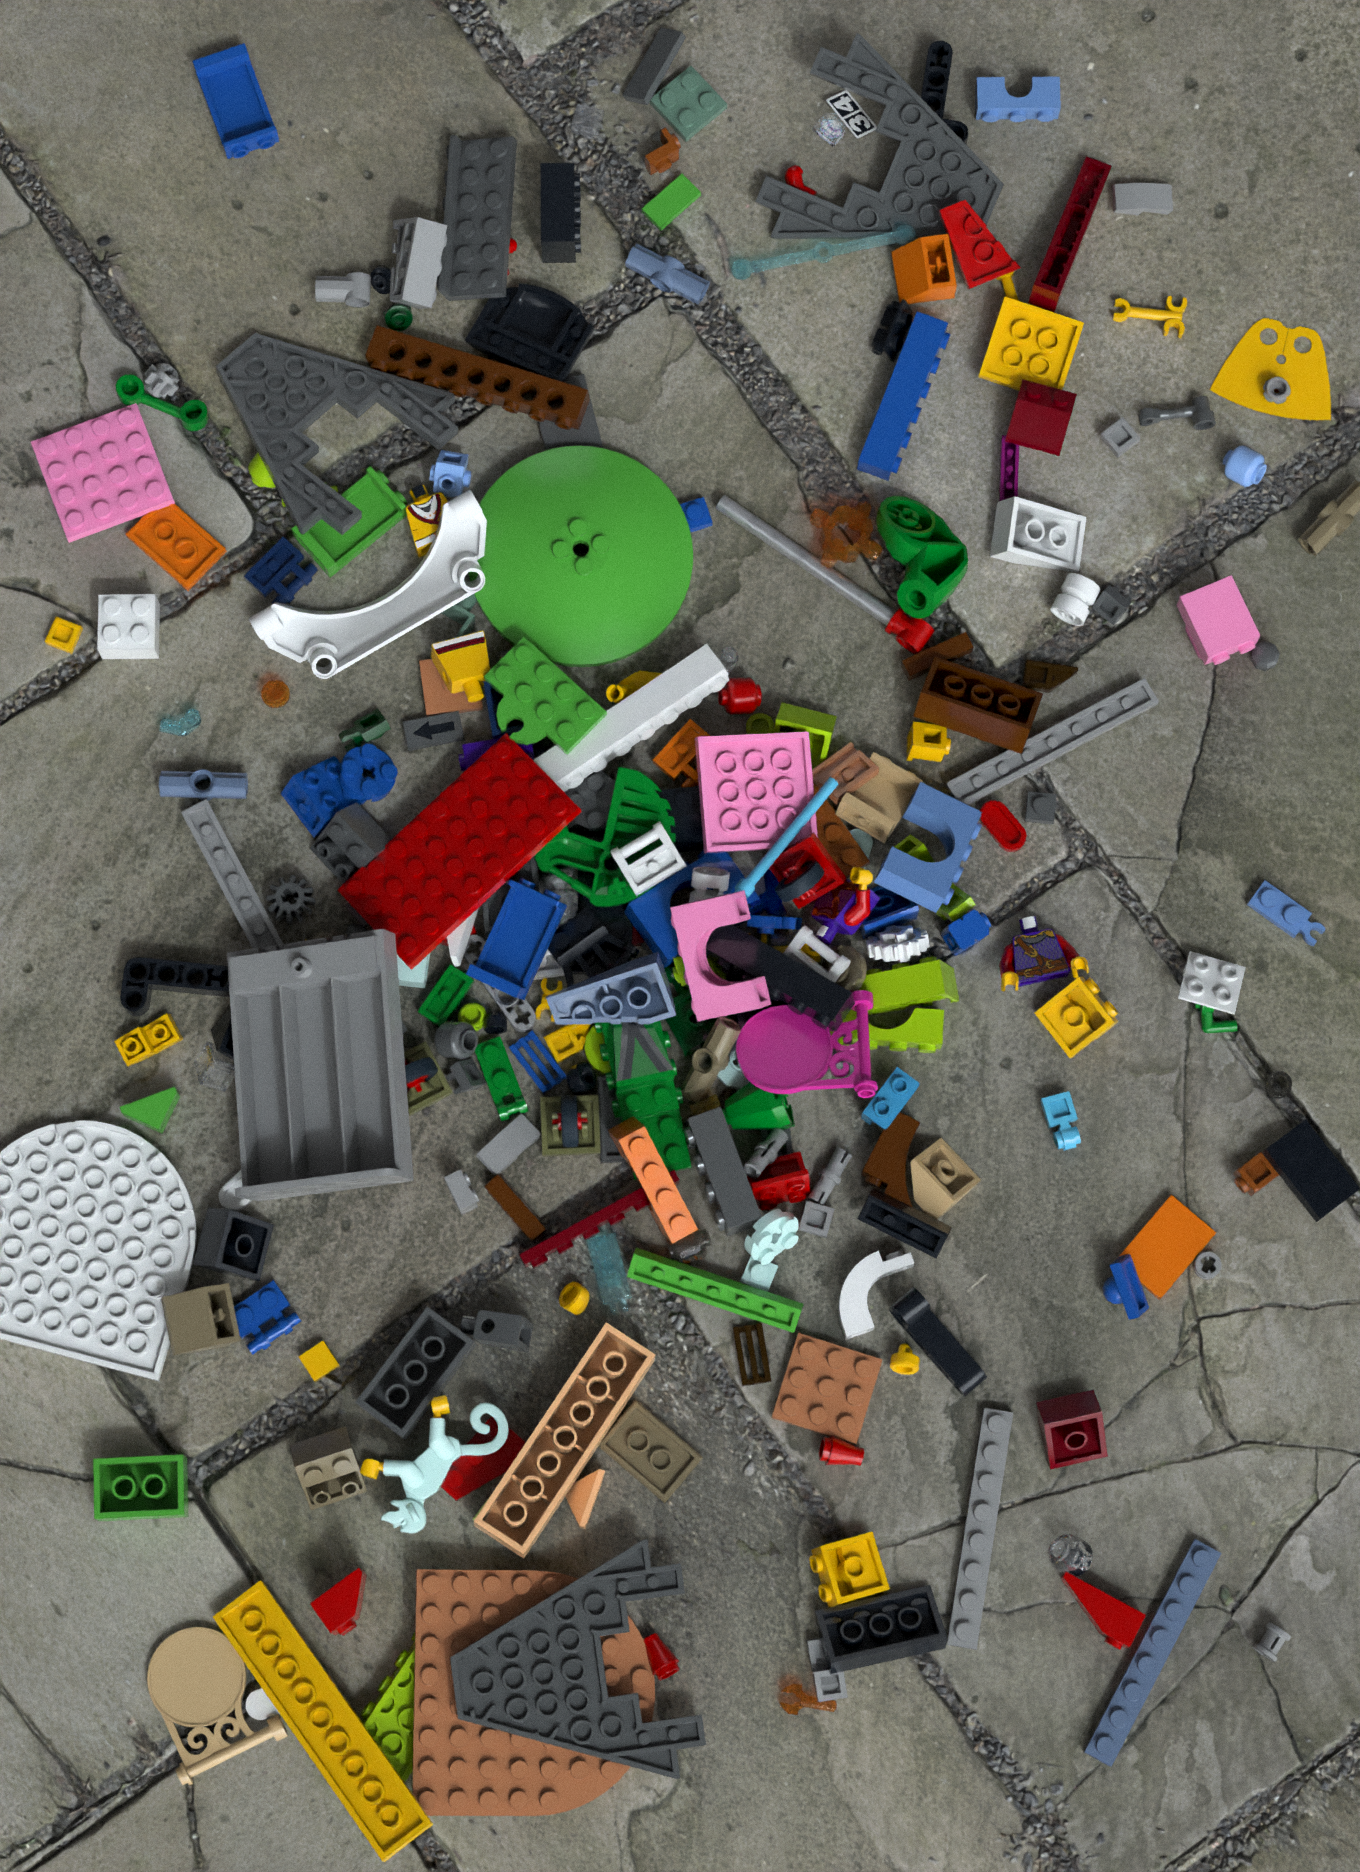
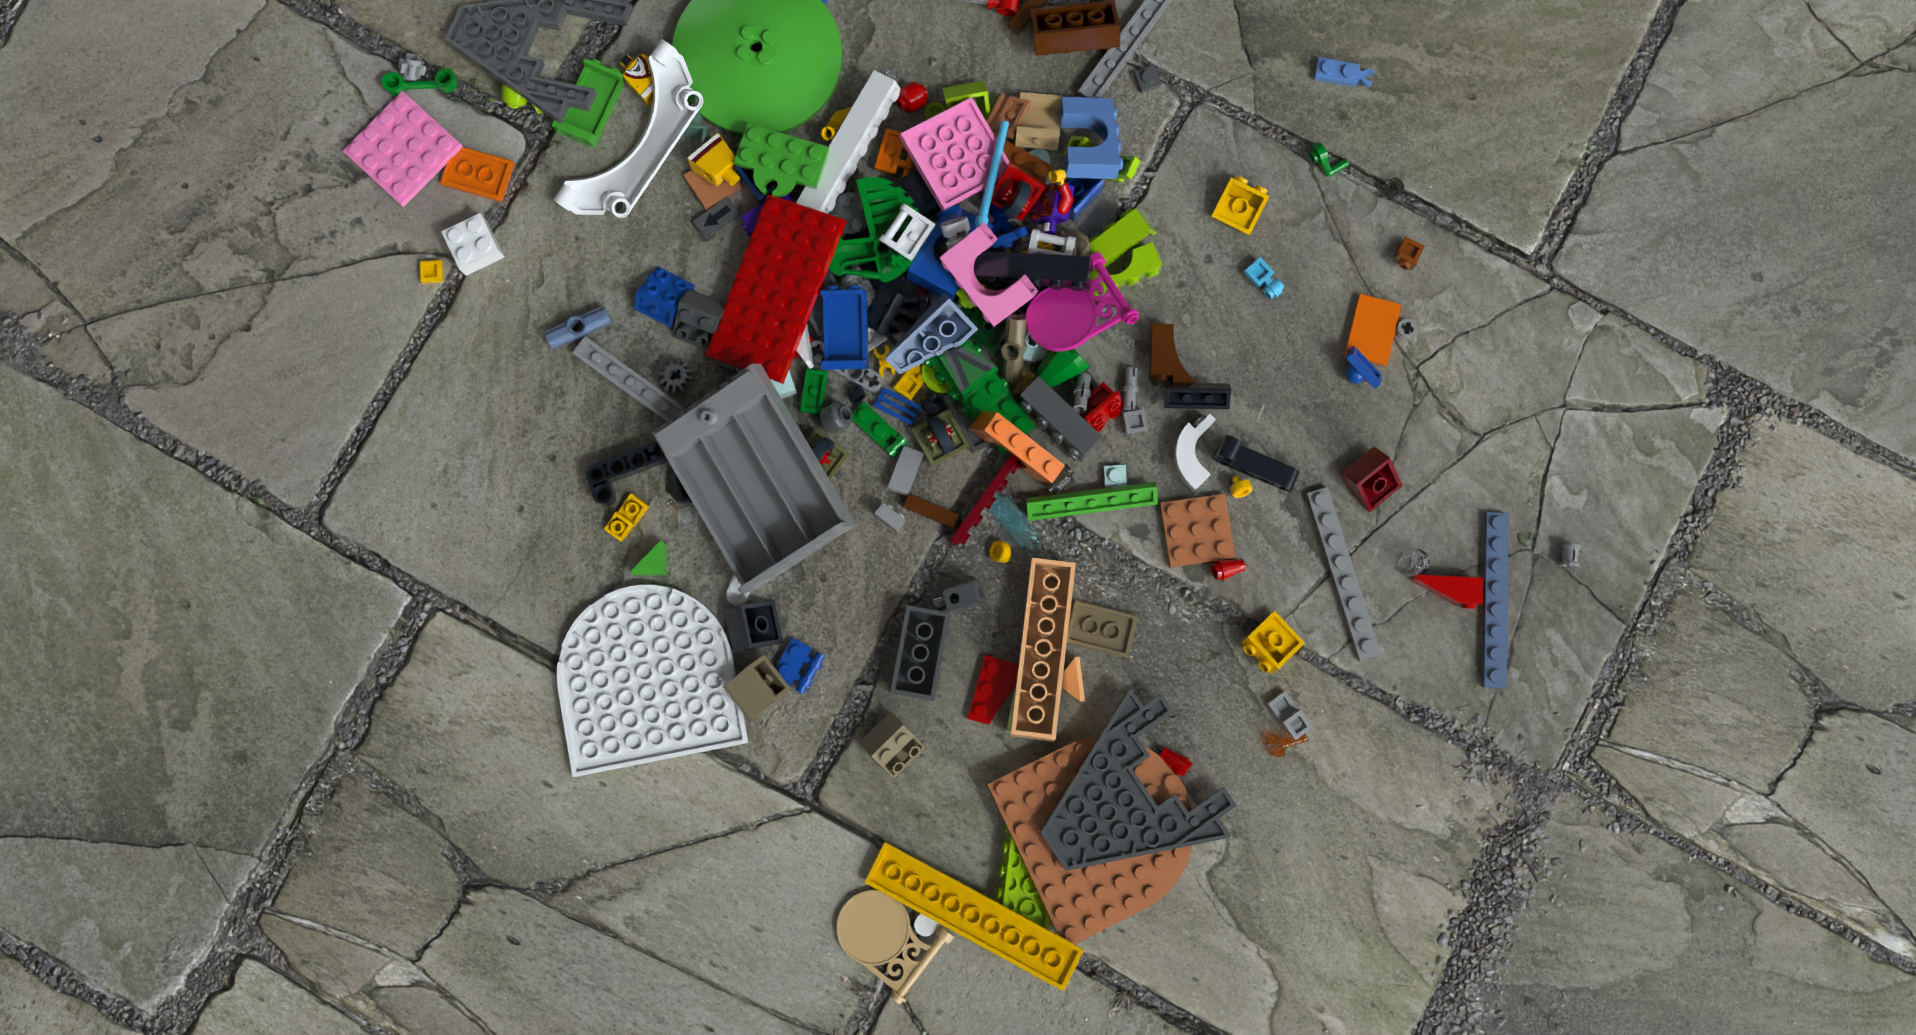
camera: 25 degrees left, 5 degrees up
bright green brick [93,1454,189,1521] -> none
clear light blue arm [159,709,202,737] -> none
dark blue plate [244,537,318,604] -> none
clear orange plate [261,680,290,708] -> none
yellow tile [299,1341,340,1382] -> none
red slope [310,1568,367,1636] -> none
dark green plate [338,708,391,752] -> none
blue plate [339,744,398,802] -> none
light aqua animal [360,1395,509,1534] -> none
light blue brick [429,450,471,497] -> none
dark grey tile [446,1059,486,1094] -> none
lime plate [458,1003,487,1031] -> none
dark brown tile [733,1323,772,1387] -> none
light aqua plate [744,1209,799,1265] -> none
black slope [815,1585,947,1674] -> none
dark azure bracket [861,1067,920,1130] -> none
white gear [866,925,930,963] -> none
yellow brick [906,721,951,762] -> none
tan slope [910,1138,981,1219] -> none
blue brick [940,910,991,956] -> none
red tile [979,800,1027,852] -> none
torso [999,916,1089,991] -> none
white hinge [1178,951,1246,1014] -> none
black tile [1261,1120,1360,1222] -> none

